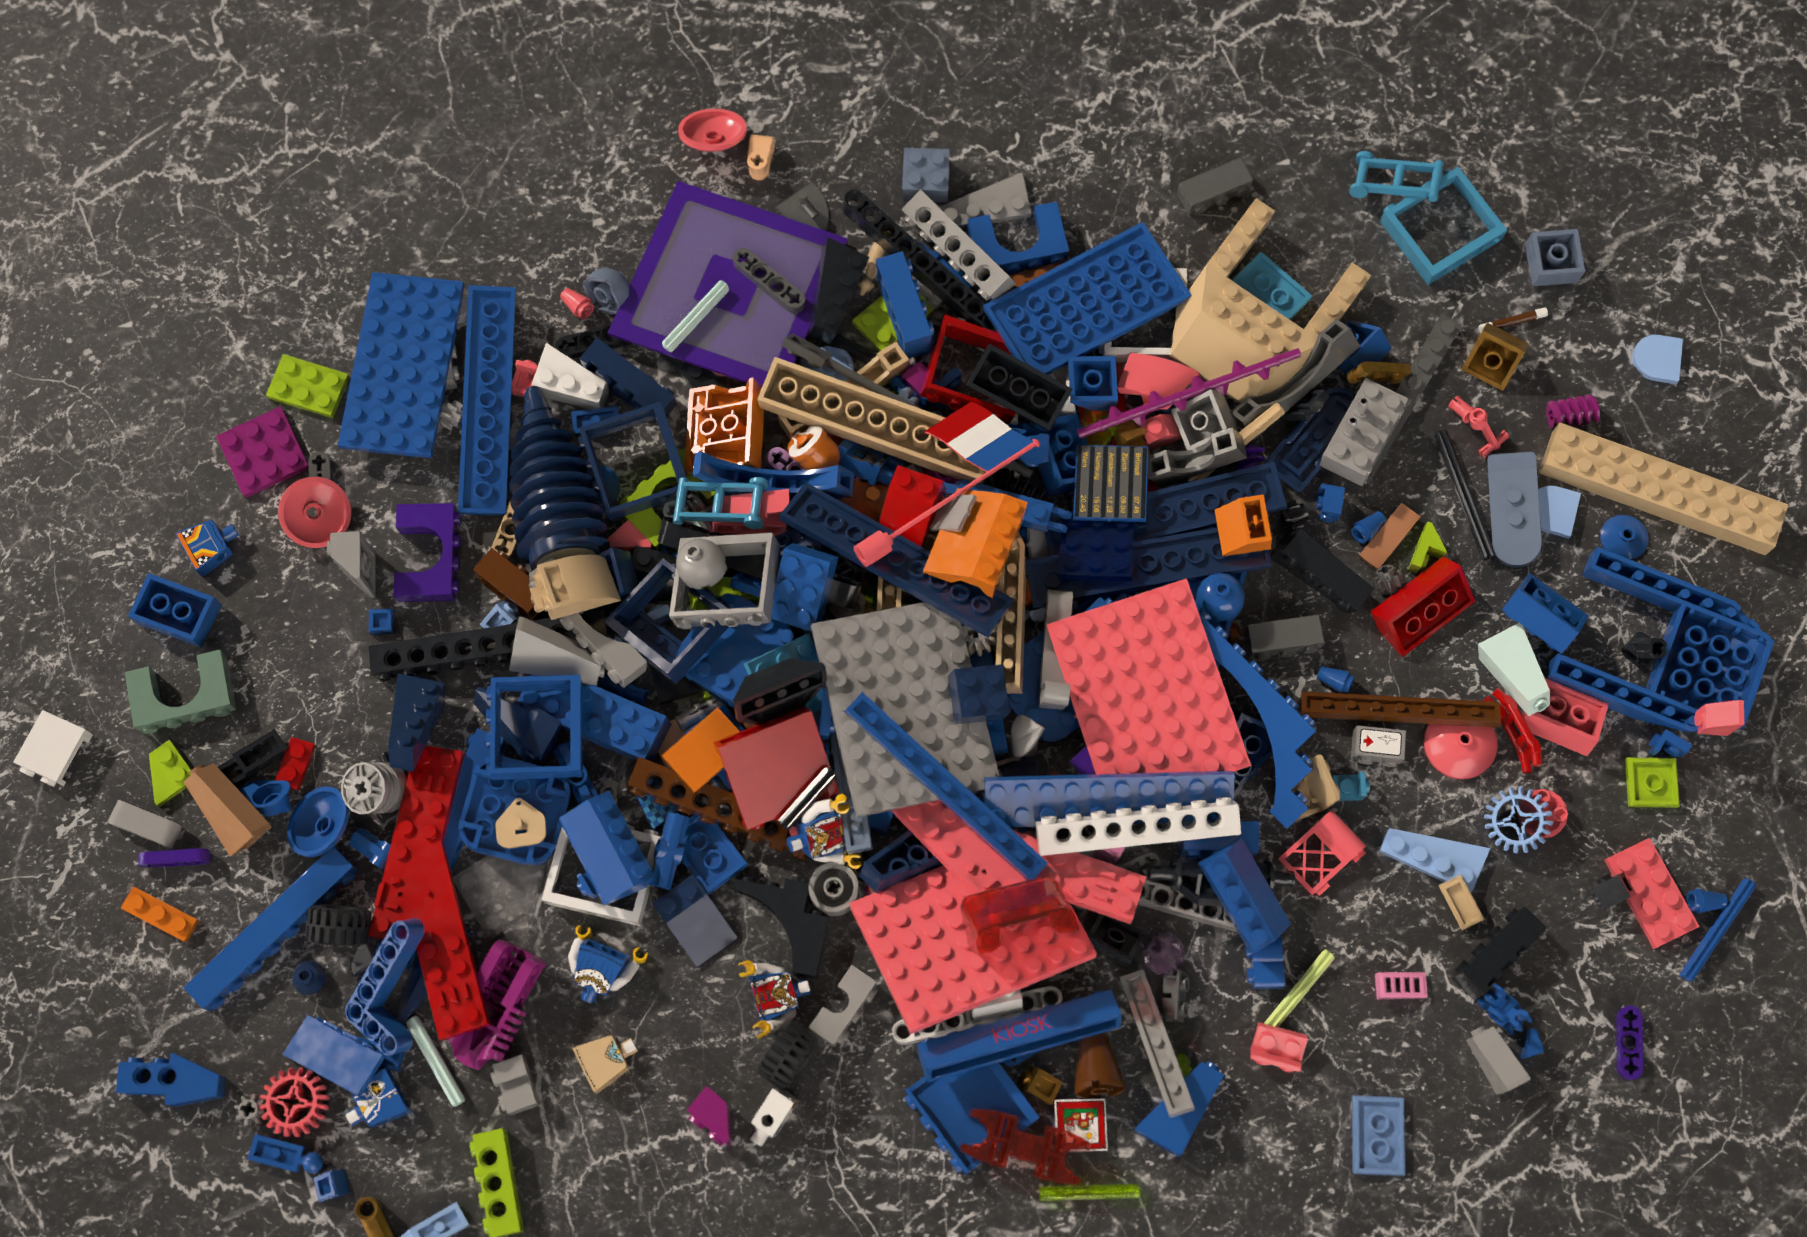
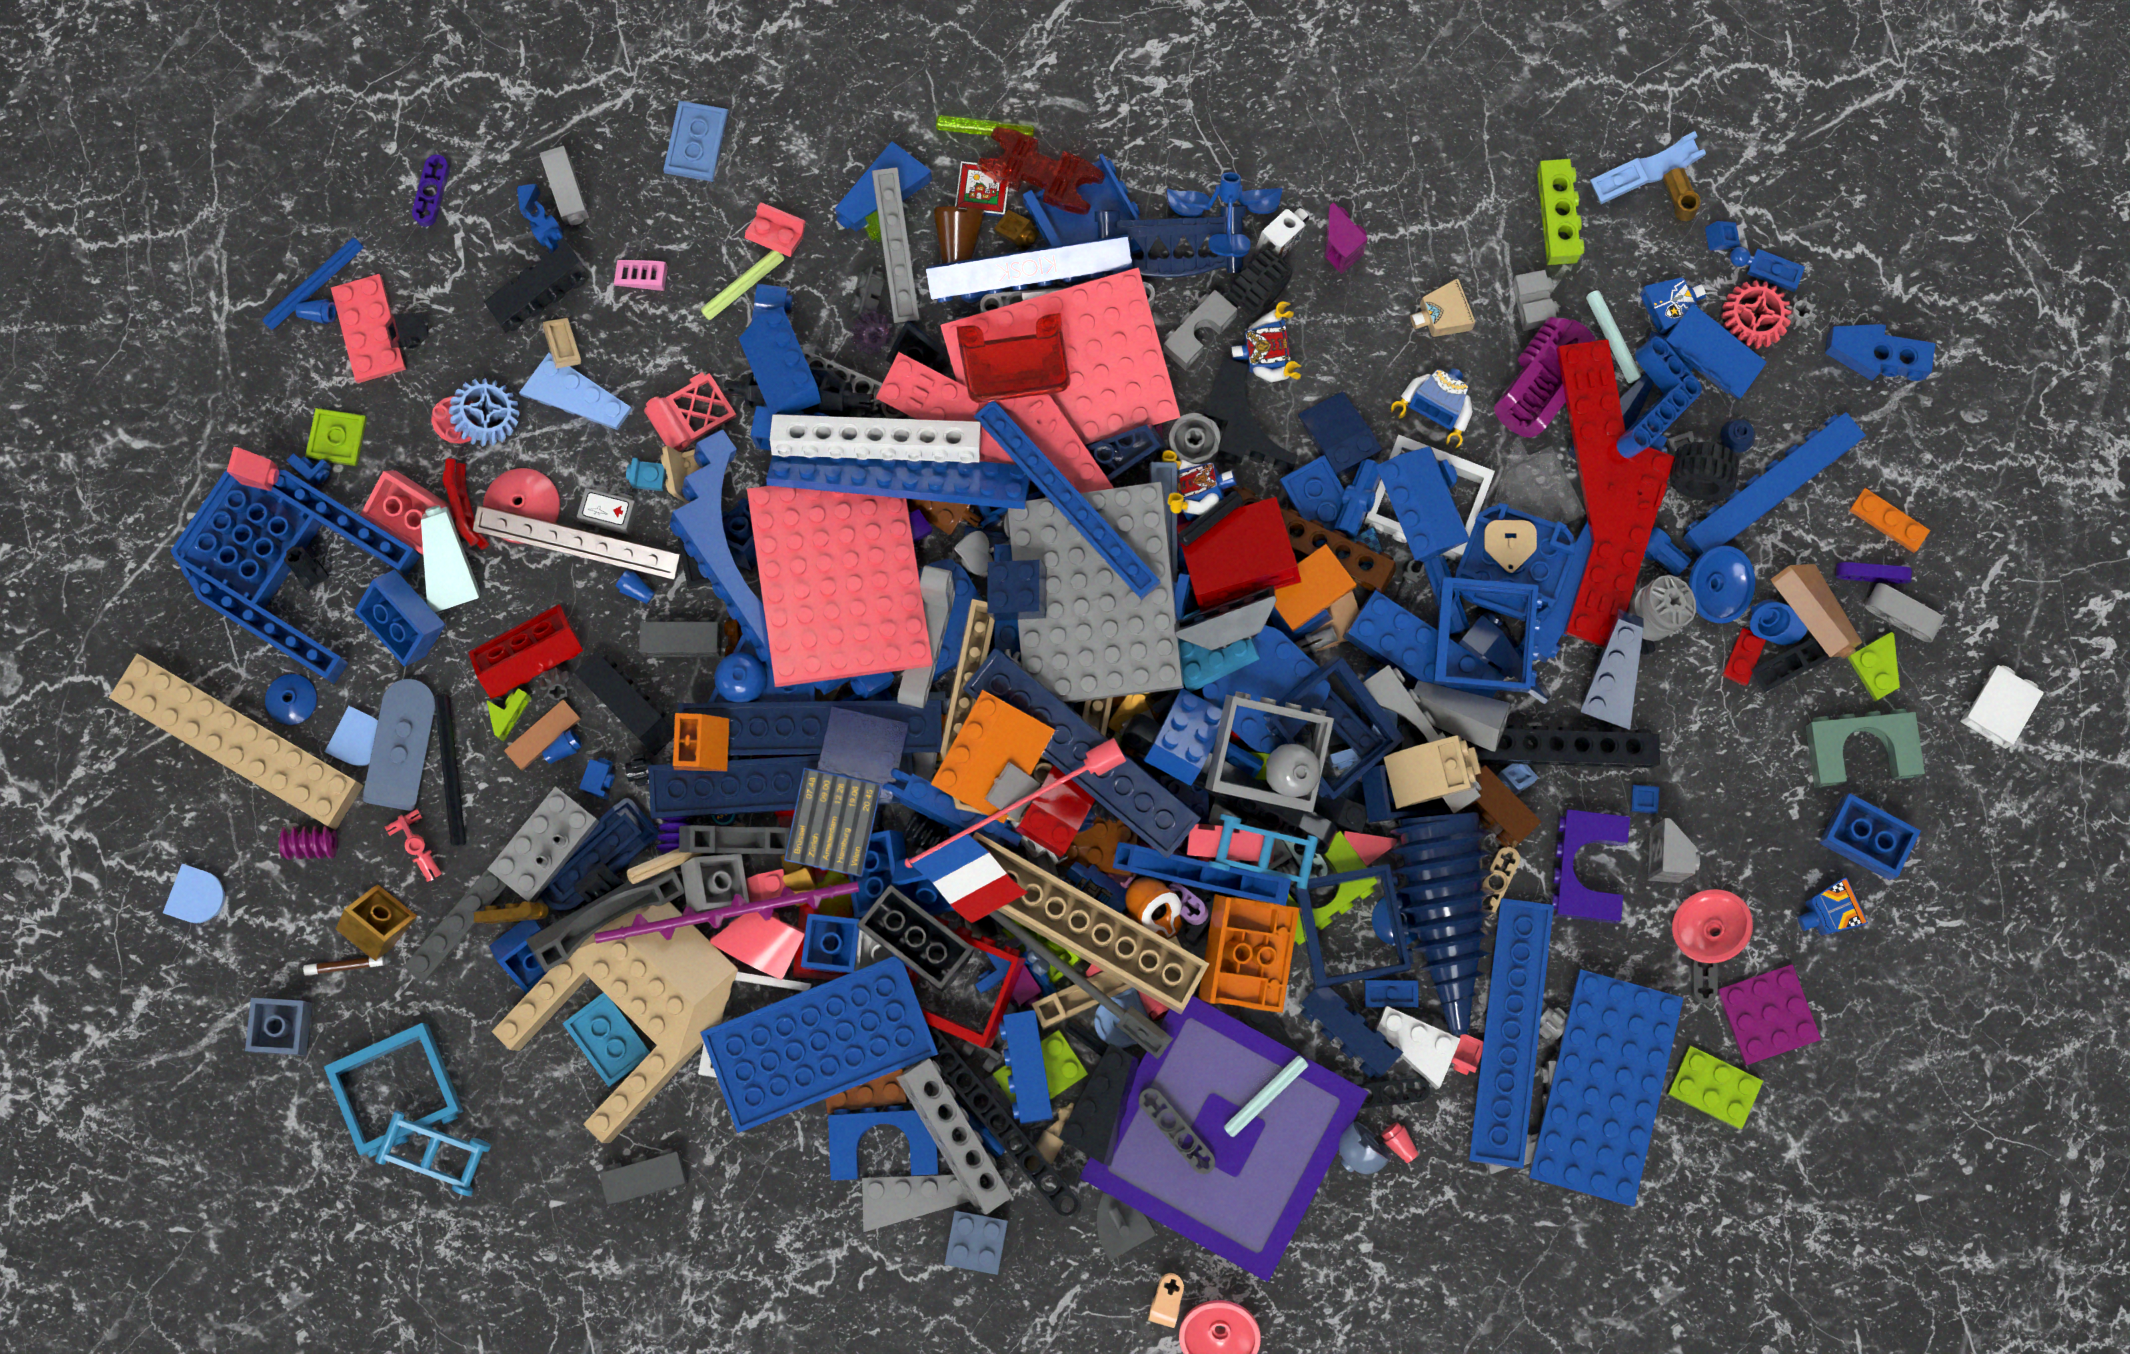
camera: 170 degrees left, 5 degrees up
none -> dark blue piece [1094,205,1246,278]
none -> blue plant [1167,172,1282,257]

